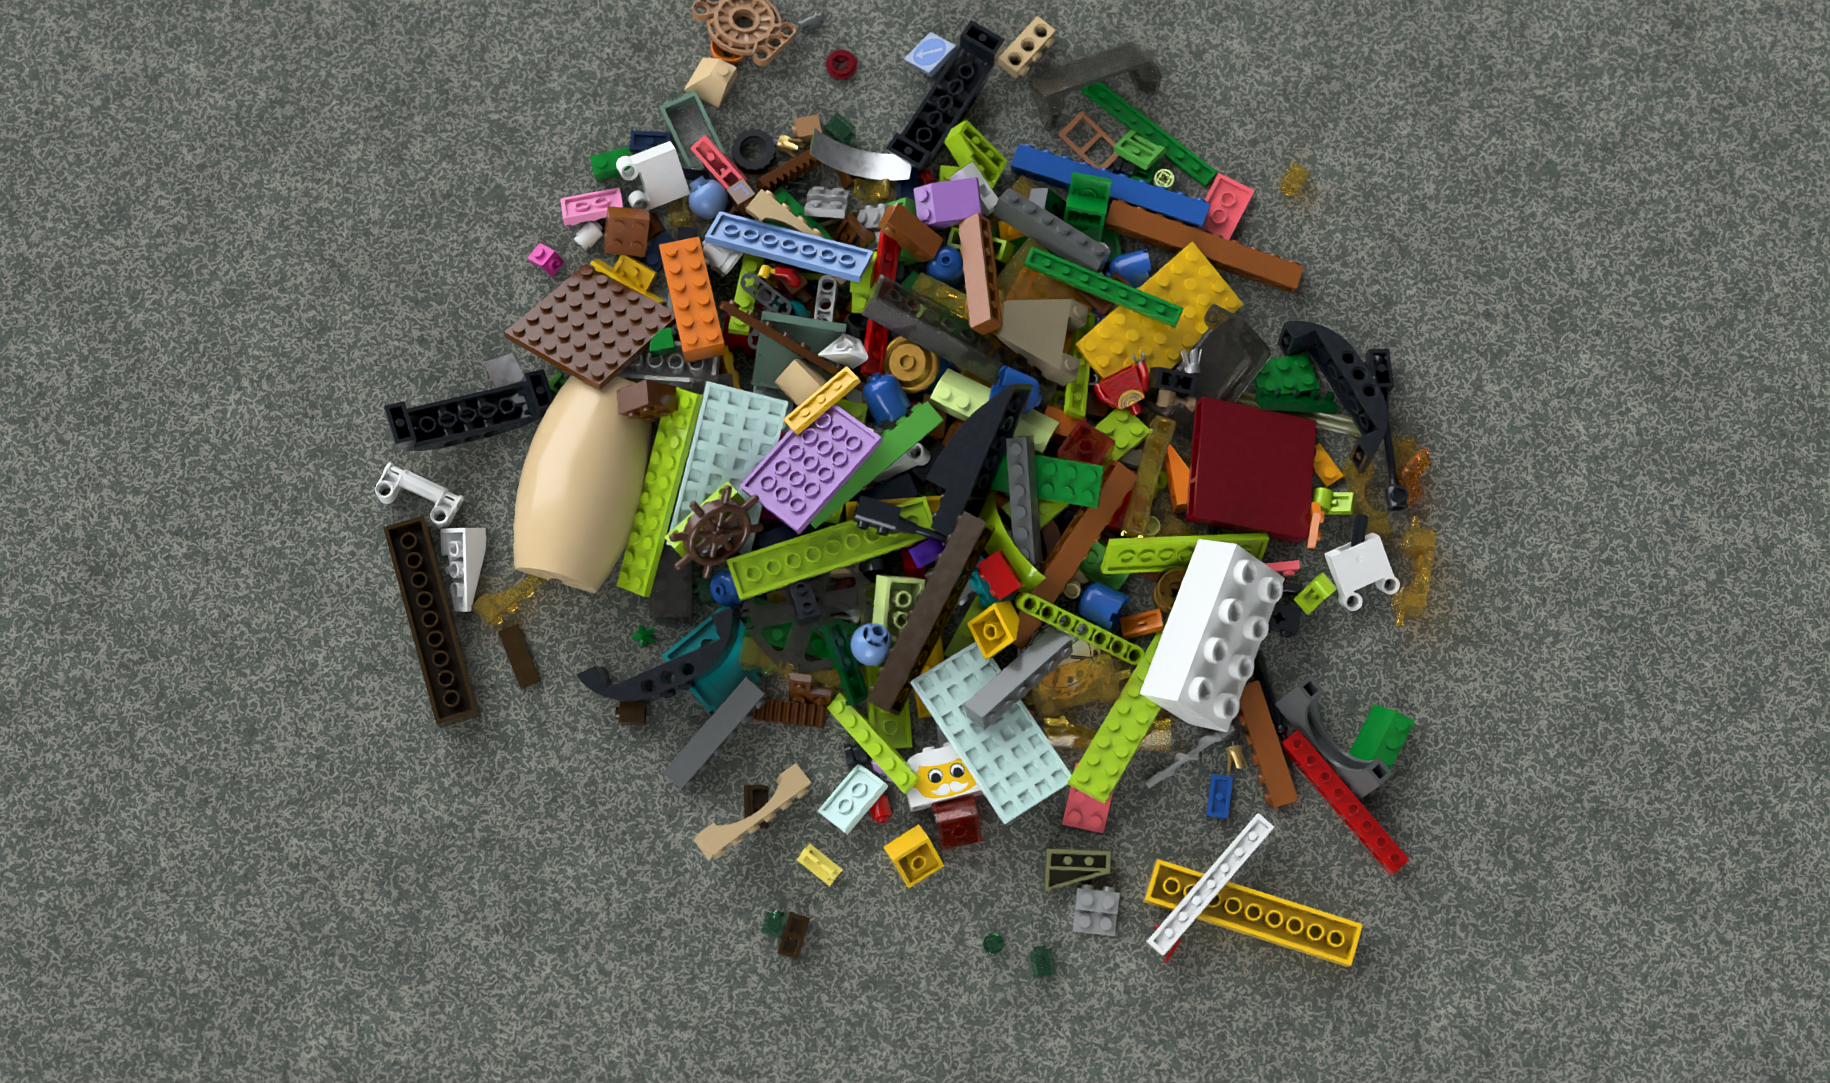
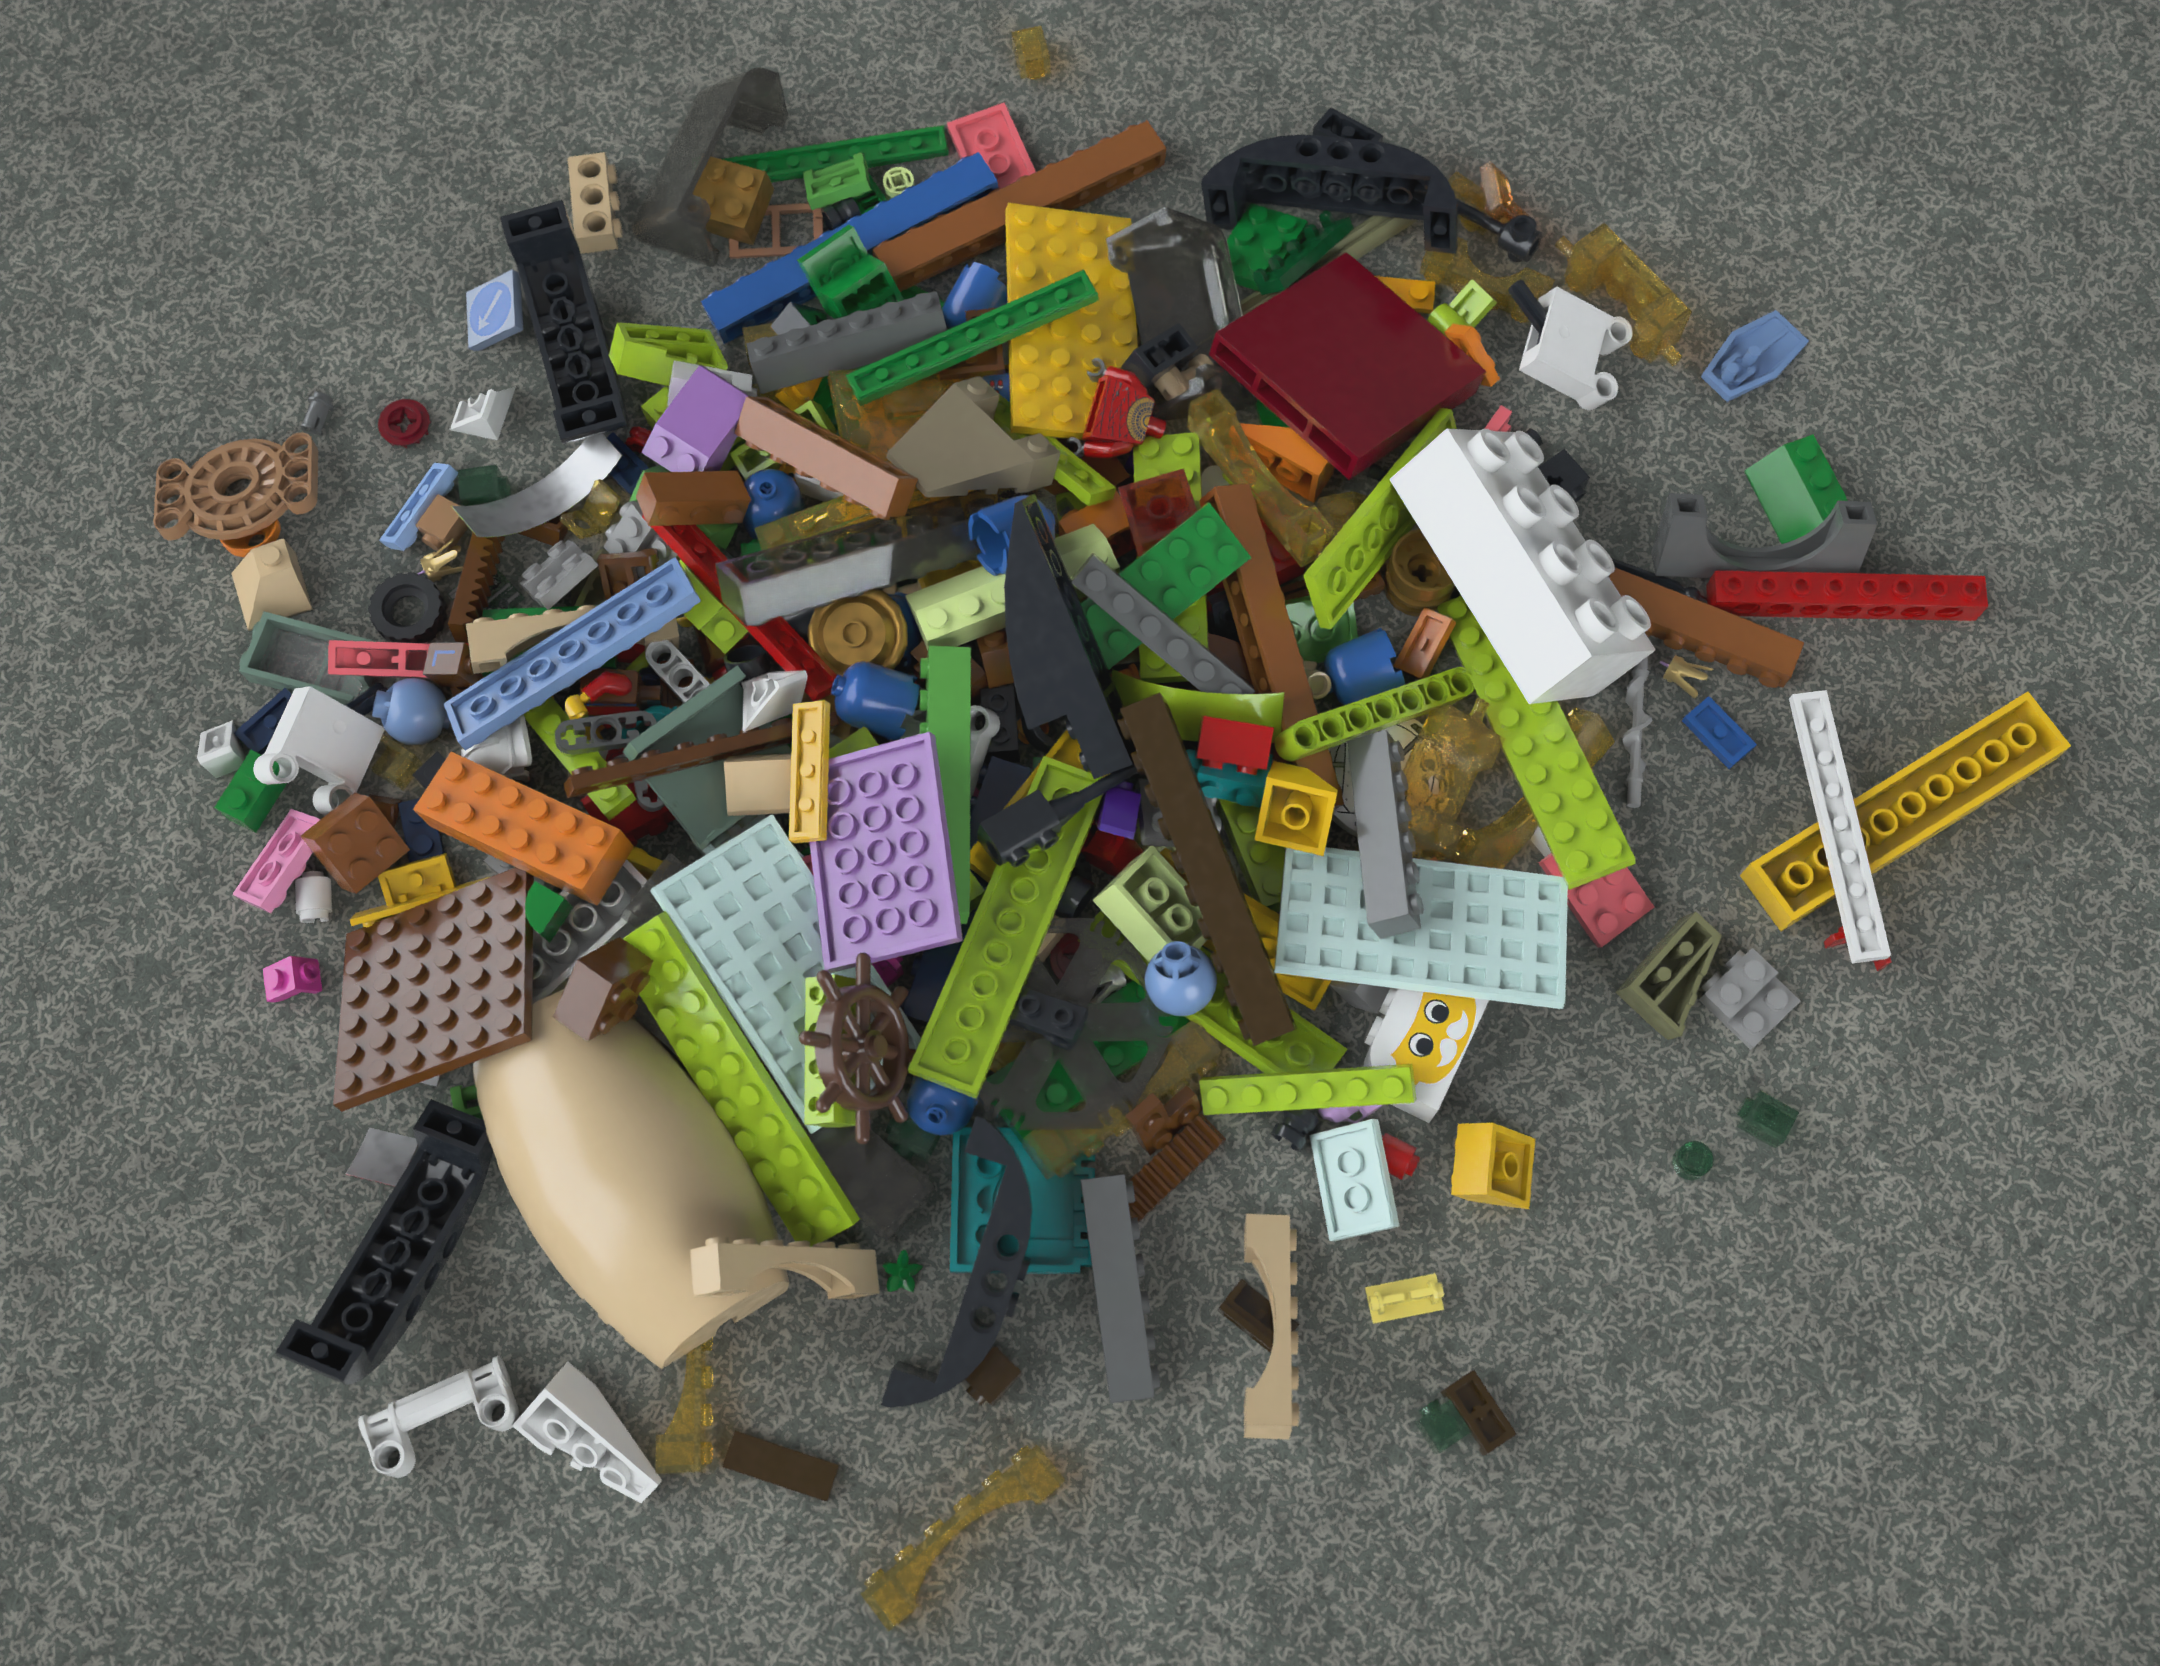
camera: 45 degrees left, 5 degrees down
dark brown brick [383,515,481,728] -> none
dark green hinge [818,619,868,706] -> none
clear red brick [932,795,982,850] -> none
flat silver piece [1181,349,1202,374] -> none
lime plate [1294,572,1337,615] -> none
none -> white slope [197,720,246,778]
none -> light blue plate [379,463,459,551]
none -> white slope [450,387,516,440]
none -> pearl gold brick [686,156,774,245]
none -> tan arch [690,1237,879,1299]
none -> clear yellow arch [860,1445,1066,1632]
none -> medium blue piece [1701,310,1809,402]

